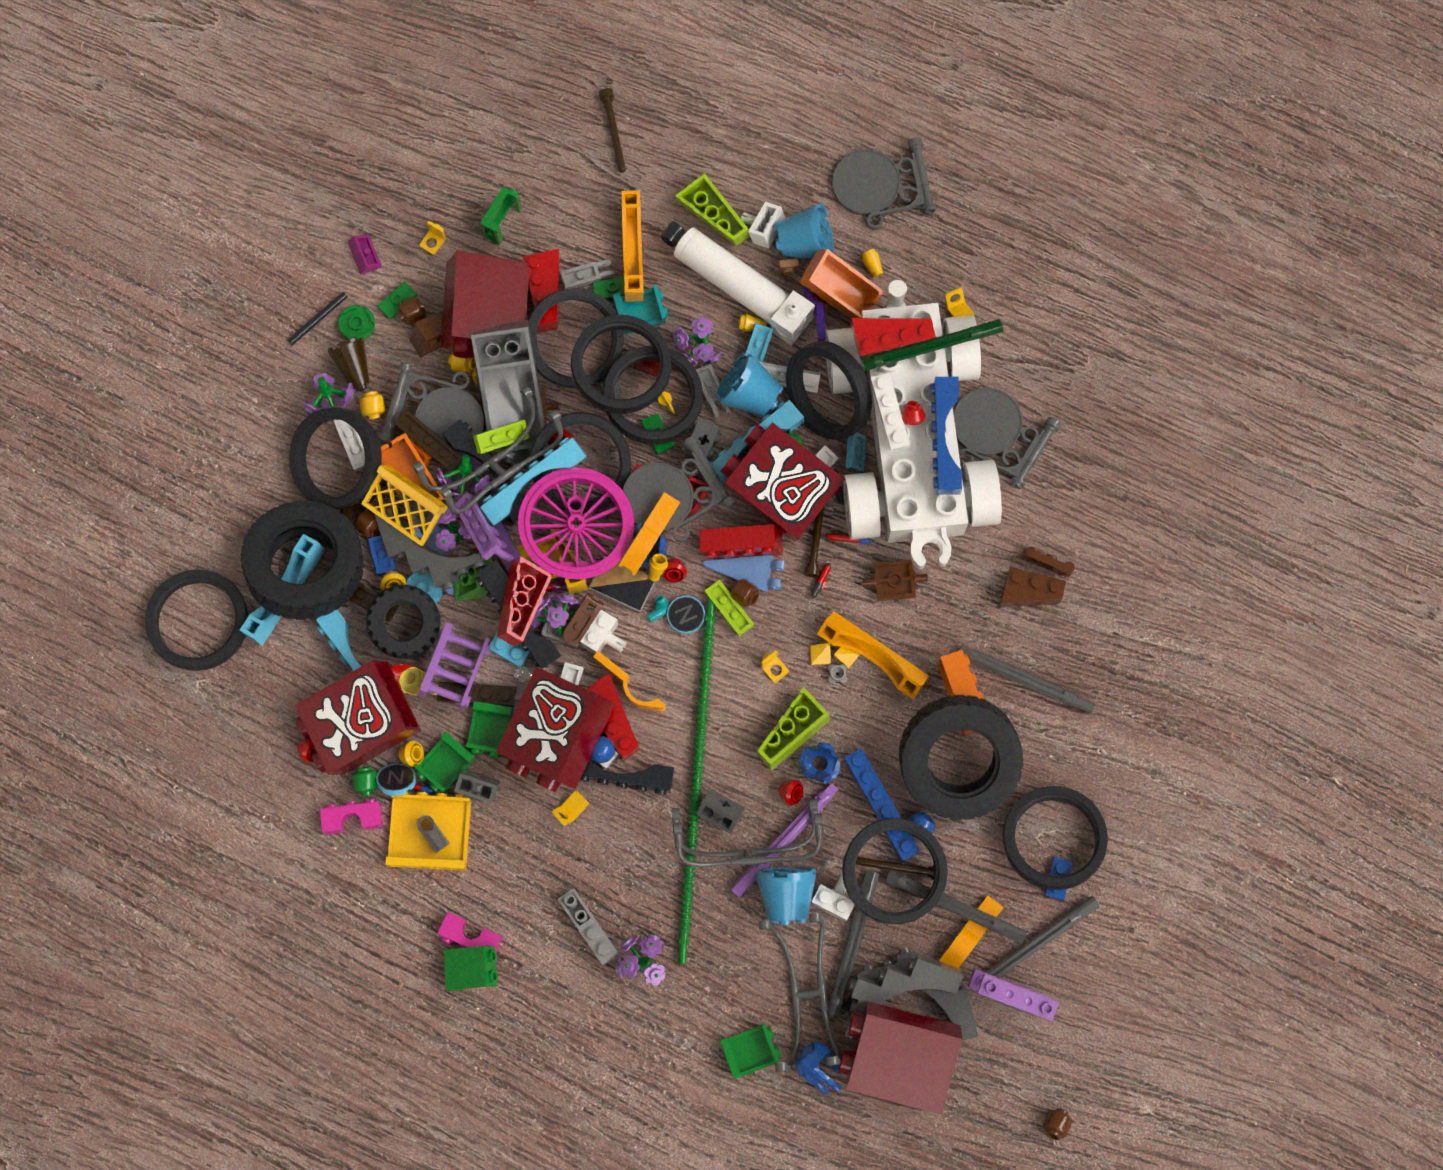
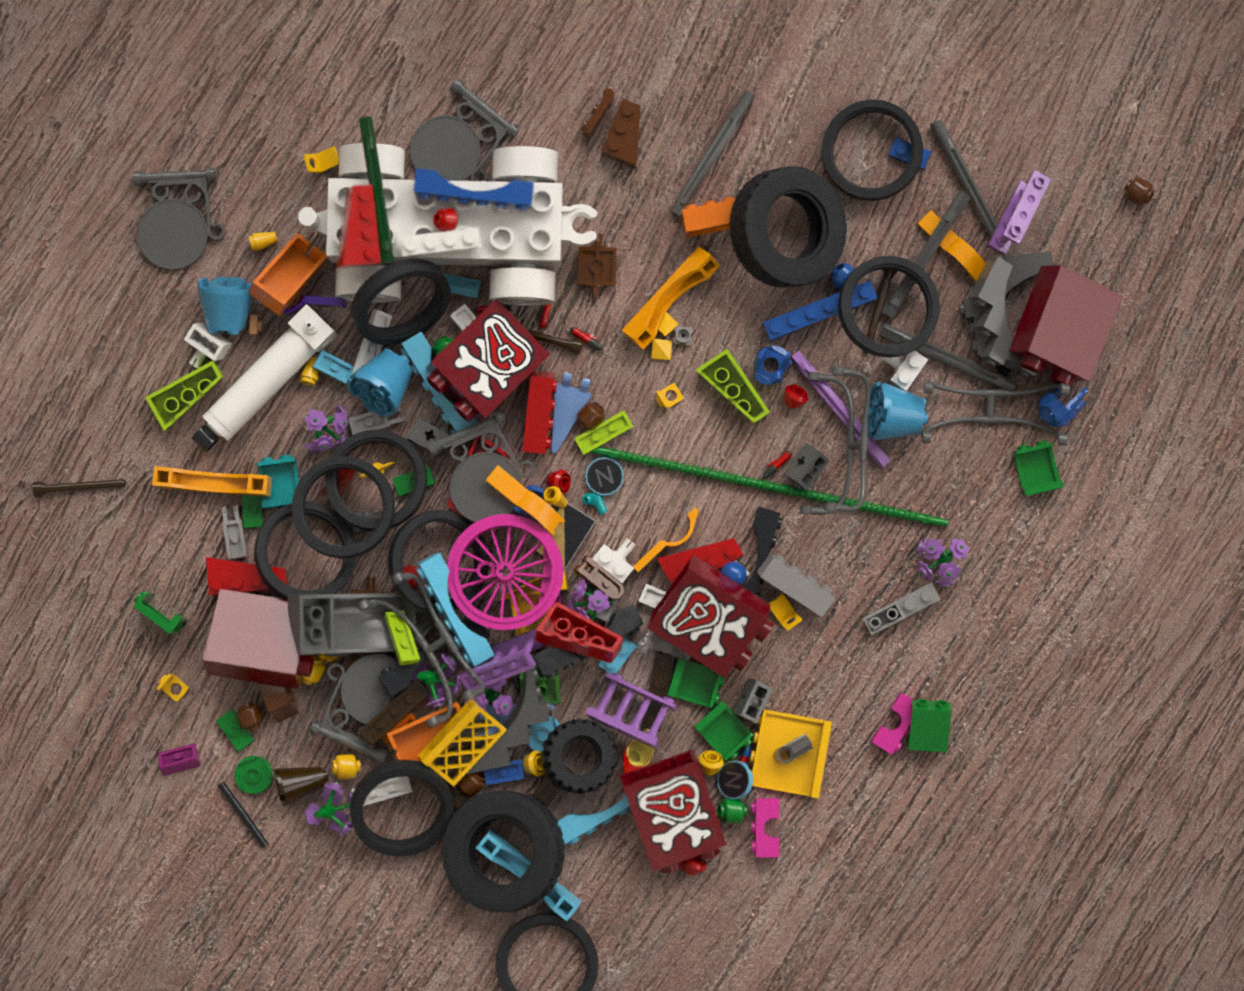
camera: 80 degrees left, 10 degrees up
none -> light grey brick [757,553,835,617]
none -> piece [762,451,792,479]

